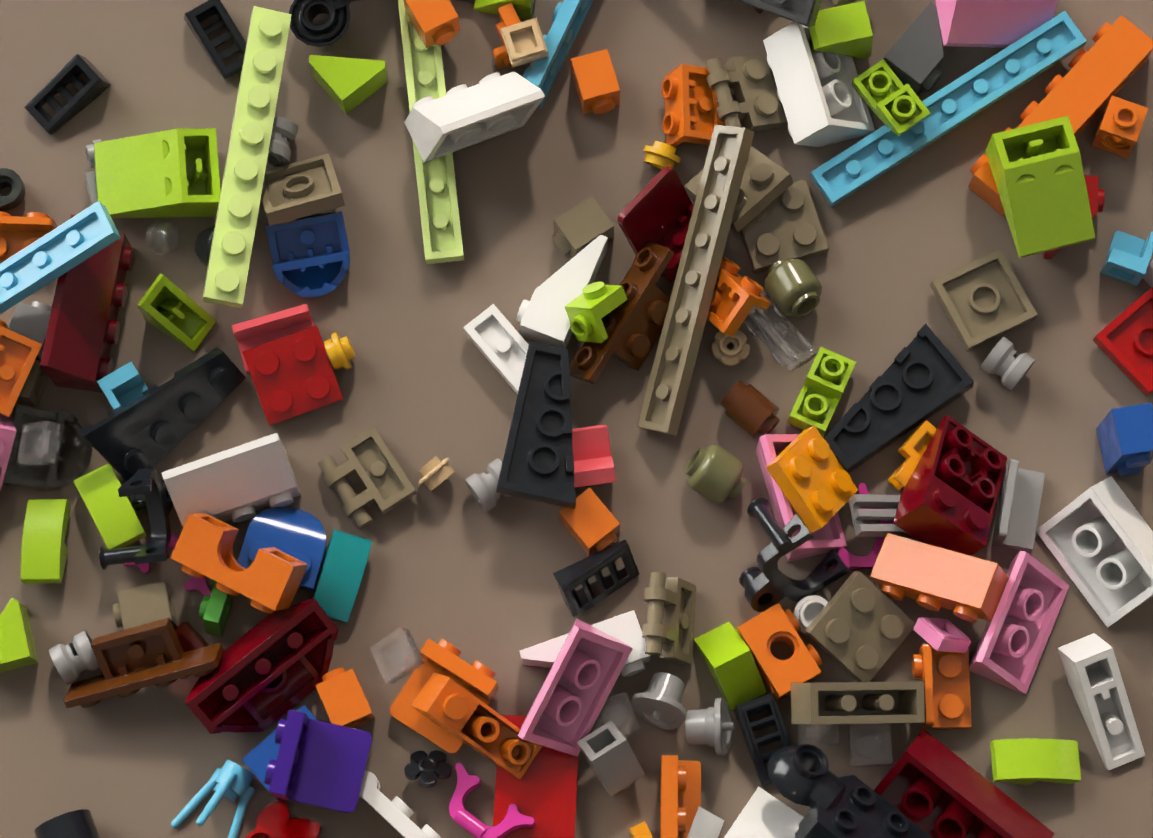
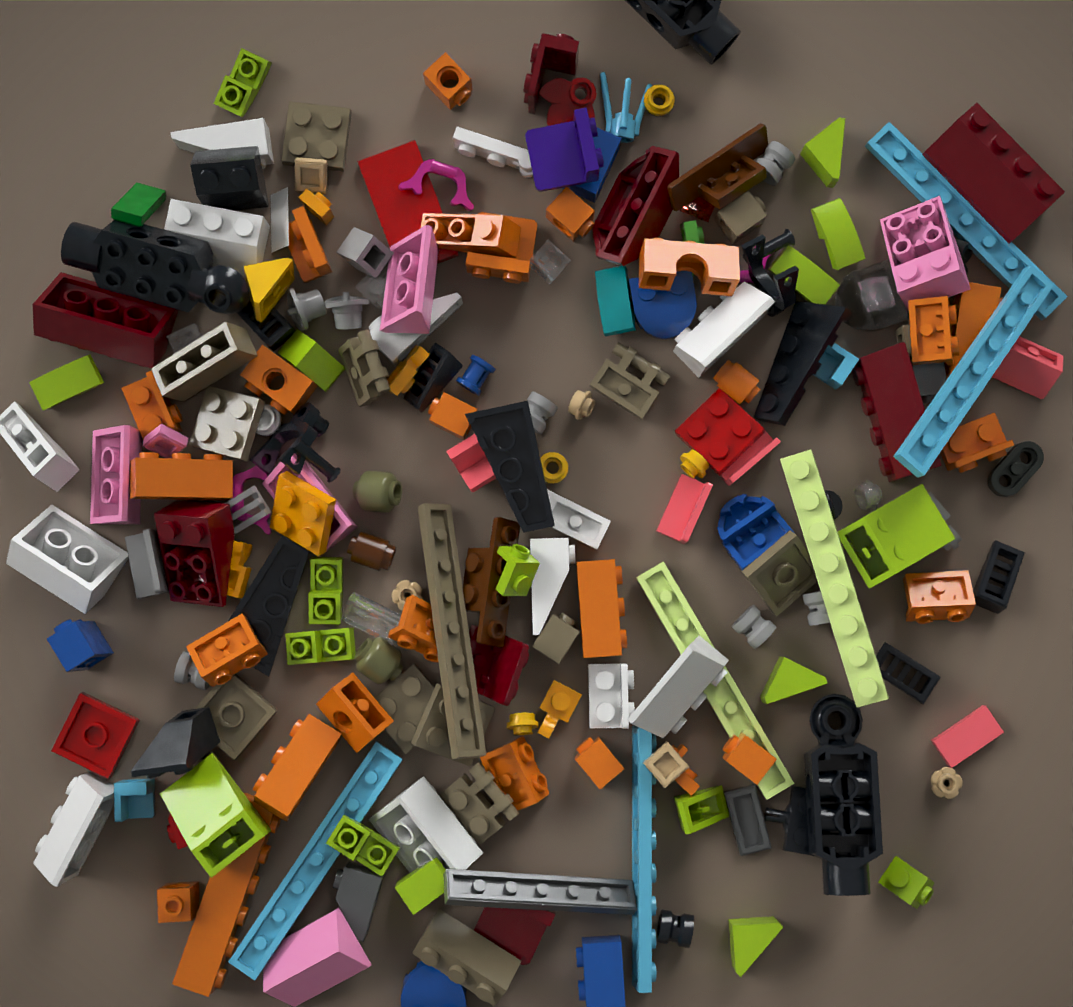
camera: 160 degrees right, 10 degrees up
lime slope [137,274,217,352] -> none
black plant [404,750,452,788] -> none
none -> black slope [131,707,220,779]
none -> orange bracket [186,613,268,687]
none -> yellow slope [244,257,295,323]
none -> orange brick [252,714,342,822]
none -> lime slope [285,627,356,665]
none -> orange brick [316,672,394,753]
none -> light orange plate [387,345,429,396]
none -> blue bush [456,354,496,396]
none -> light orange plate [537,680,582,739]
none -> yellow plate [541,452,568,484]
none -> orange brick [576,559,627,658]
none -> white bracket [588,663,635,729]
none -> yellow plate [644,85,675,116]
none -> coral panel [656,474,713,544]
none -> orange brick [713,359,761,405]
none -> light grey wheel [731,605,777,649]
none -> orange bracket [903,570,976,624]

